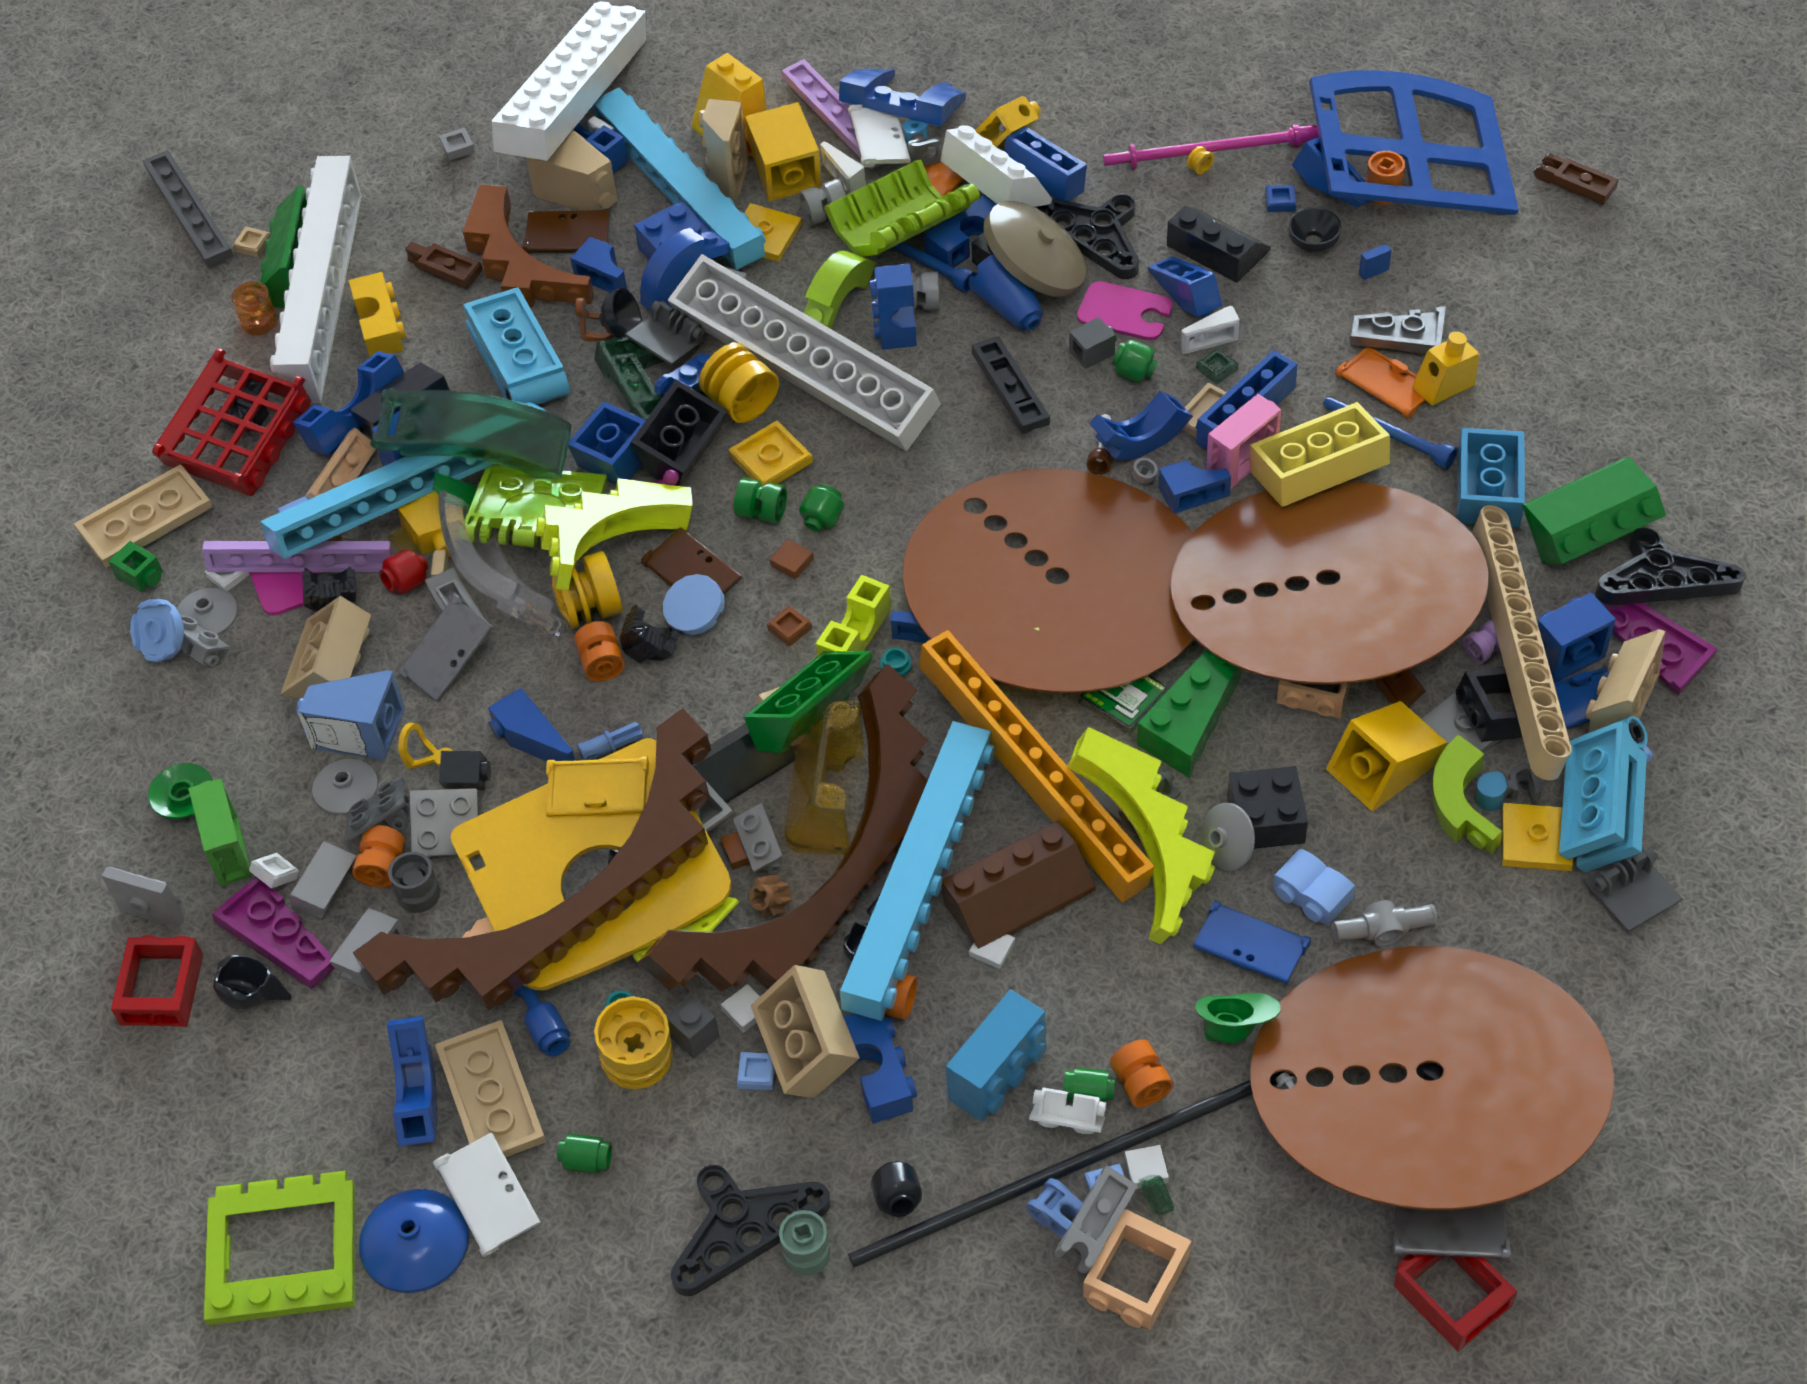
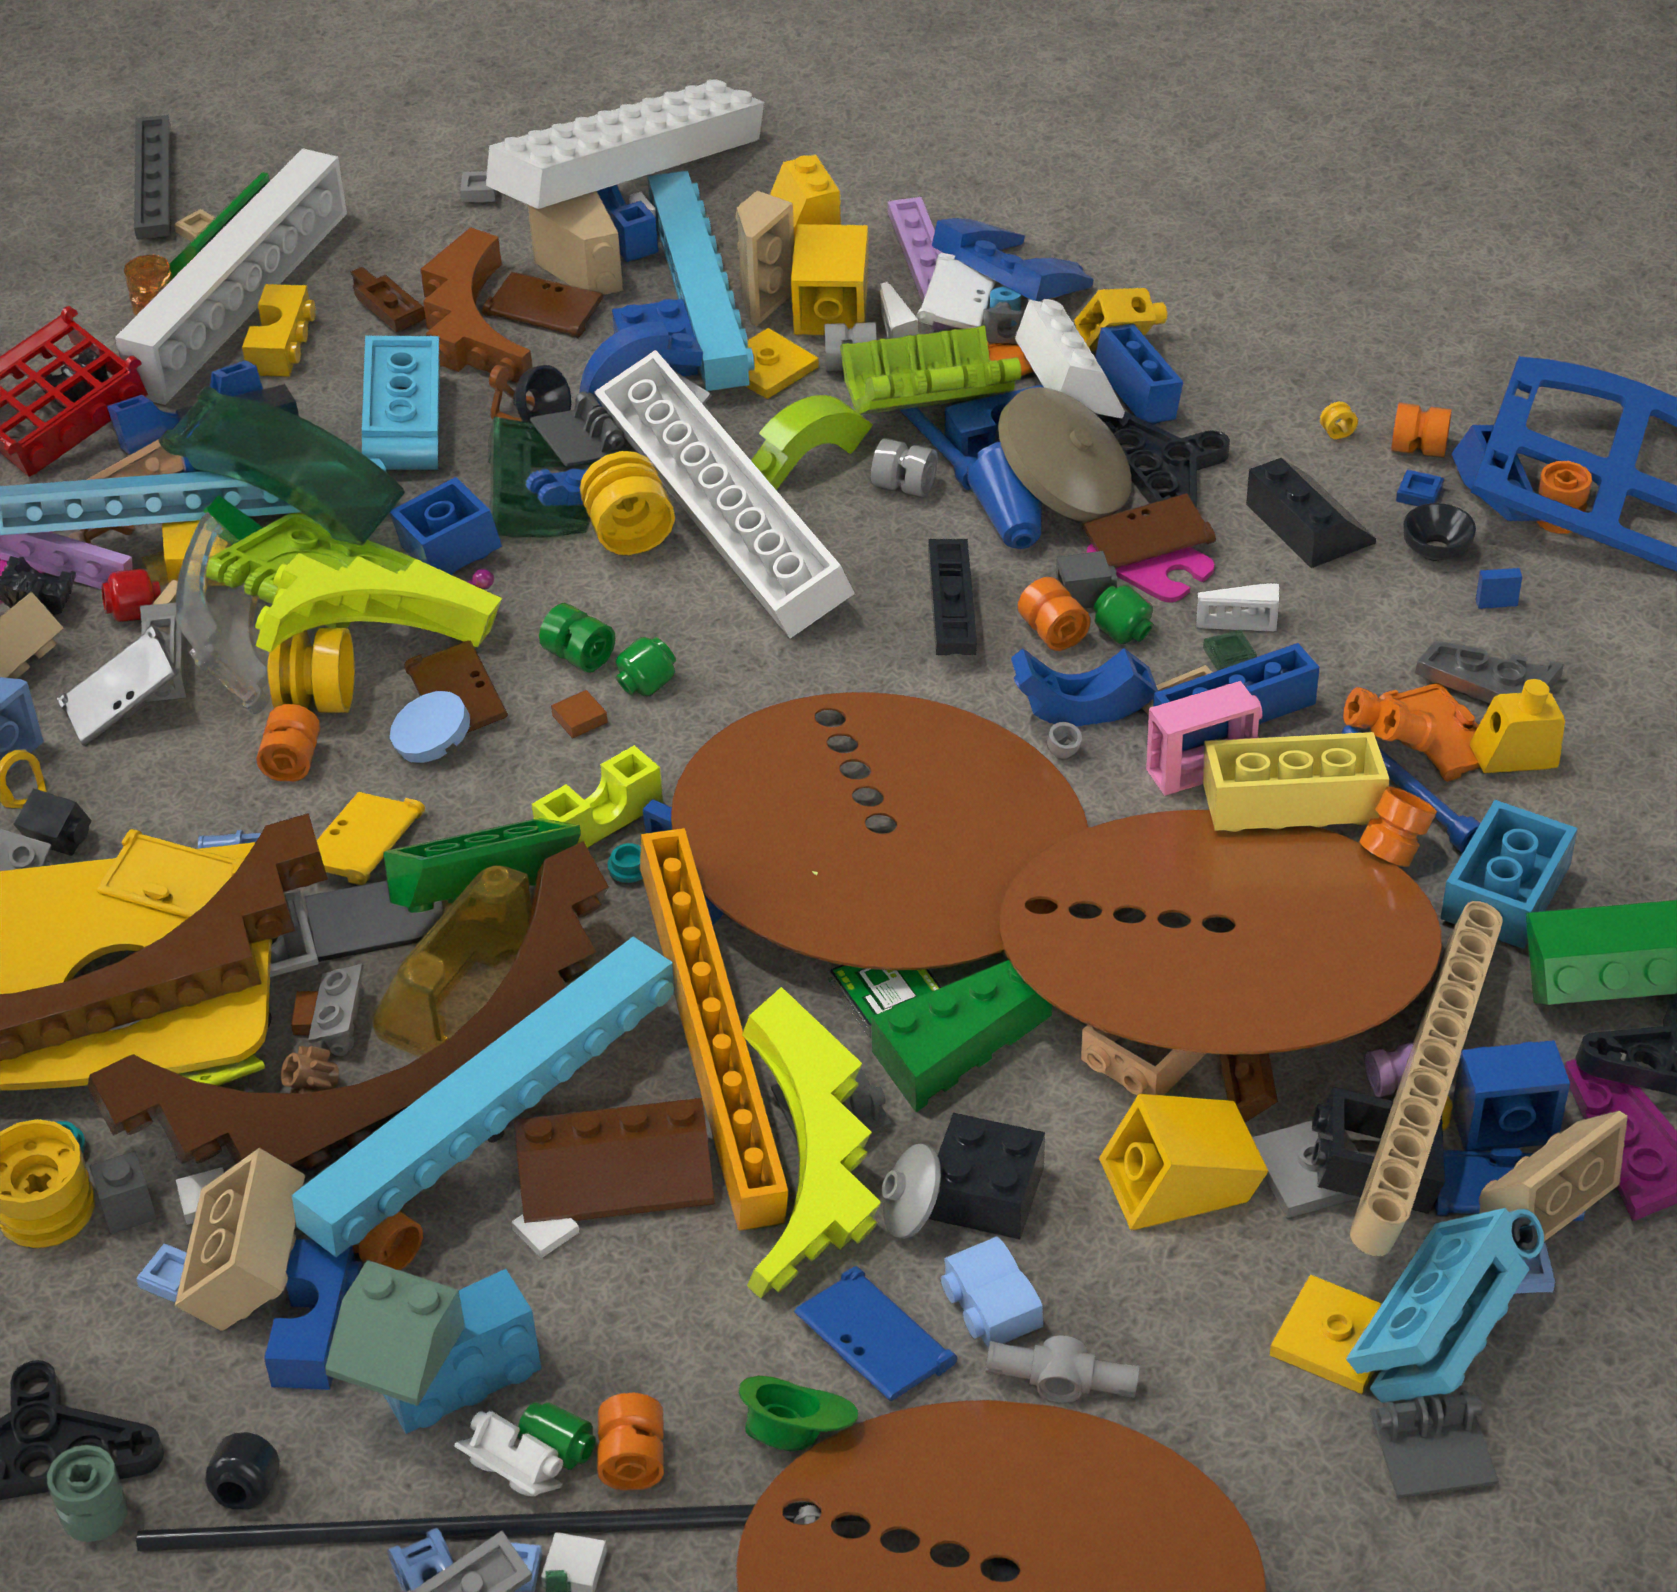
camera: 20 degrees right, 10 degrees down
blue slope [488,688,575,761] -> none
blue arch [570,237,627,292] -> none
black hair [619,604,679,663] -> none
black slope [630,379,728,486] -> none
yellow plate [728,420,813,486] -> none
dark orange tile [767,605,812,647] -> none
blue arch [870,264,917,350] -> none
reddish brown hinge [1087,414,1112,475] -> none
dark pink bar [1103,124,1319,170] -> none
blue slope [1148,256,1223,317] -> none
blue arch [1158,460,1231,514] -> none
lime arch [1432,734,1502,854] -> none
leg [1475,763,1542,811] -> none
none -> yellow door [317,792,425,885]
none -> sand green slope [325,1260,465,1406]
none -> orange wheel [1018,577,1090,651]
none -> reddish brown door [1082,493,1216,569]
none -> orange axle [1343,687,1437,752]
none -> orange wheel [1359,787,1437,867]
none -> orange wheel [1391,402,1452,458]

